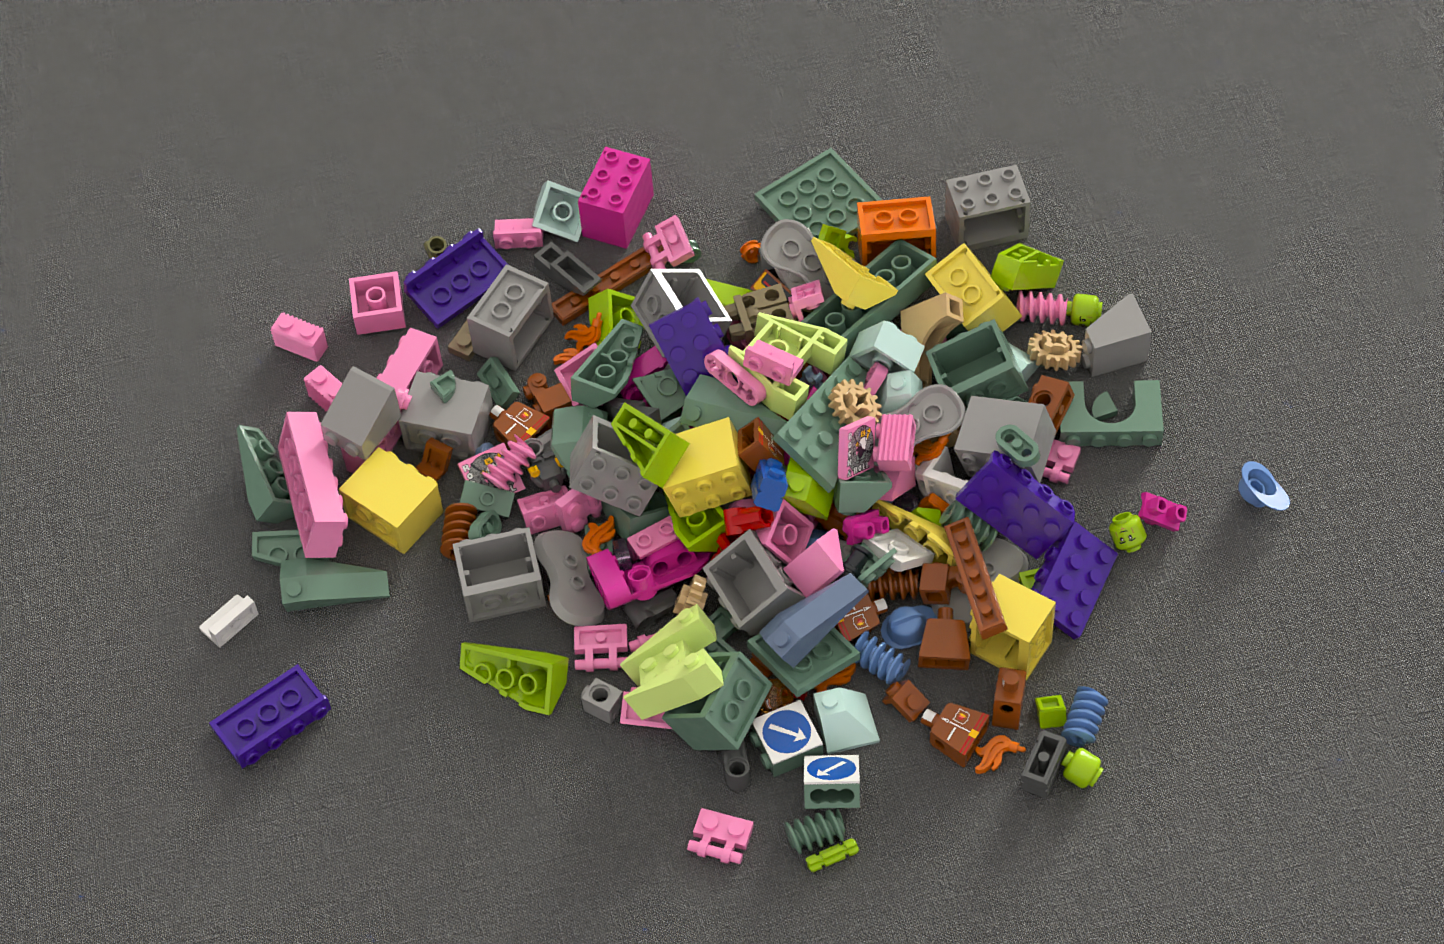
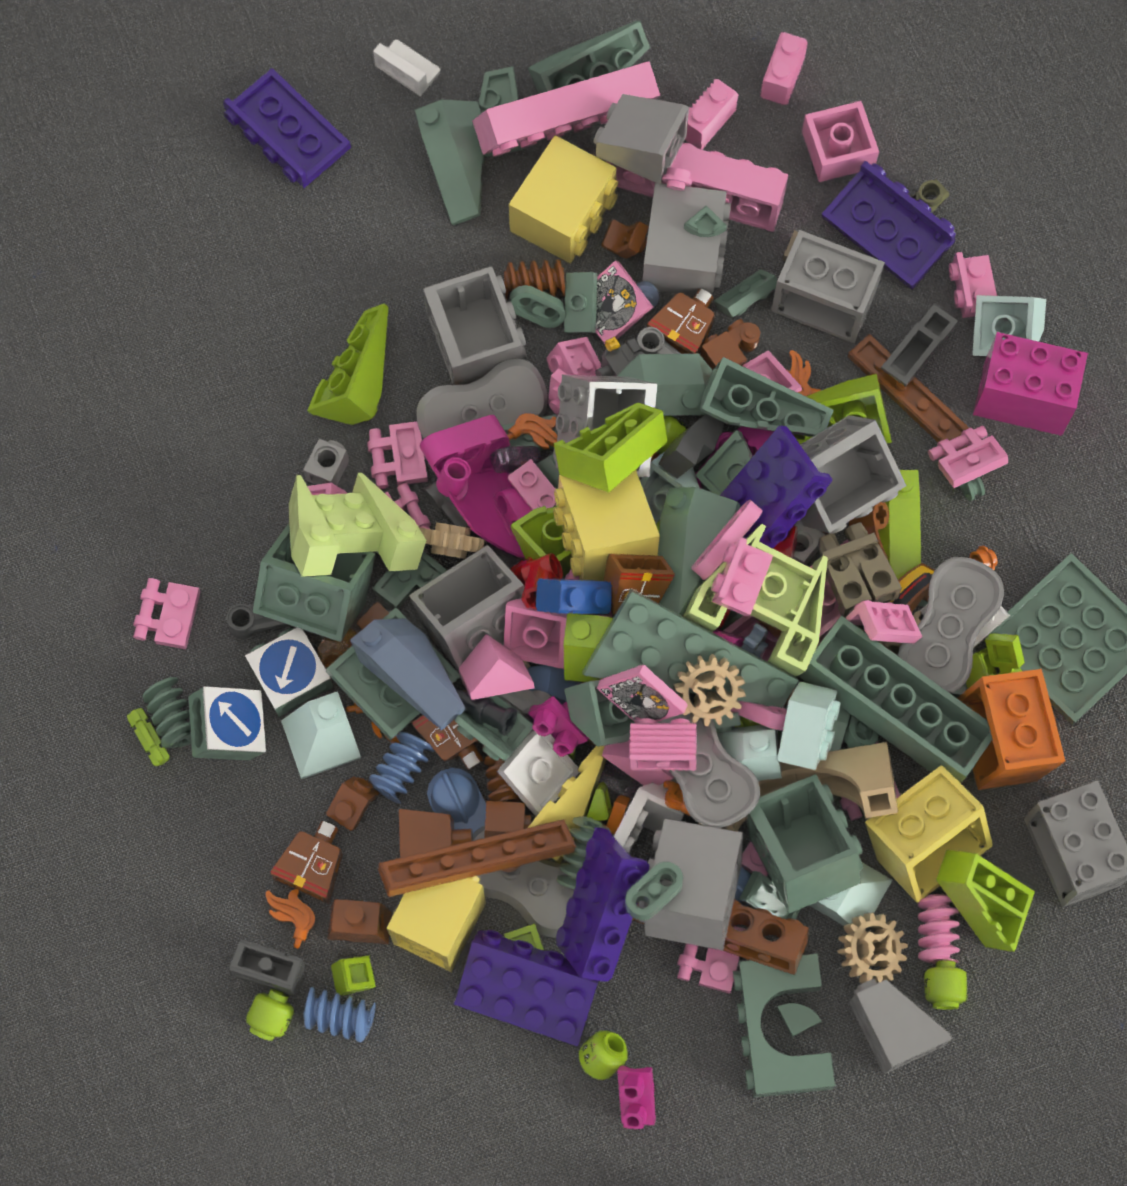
camera: 80 degrees right, 15 degrees up
bright pink piece [481,434,537,491] -> none
orange piece [564,312,603,351] -> none
light yellow wedge [811,237,898,310] -> none

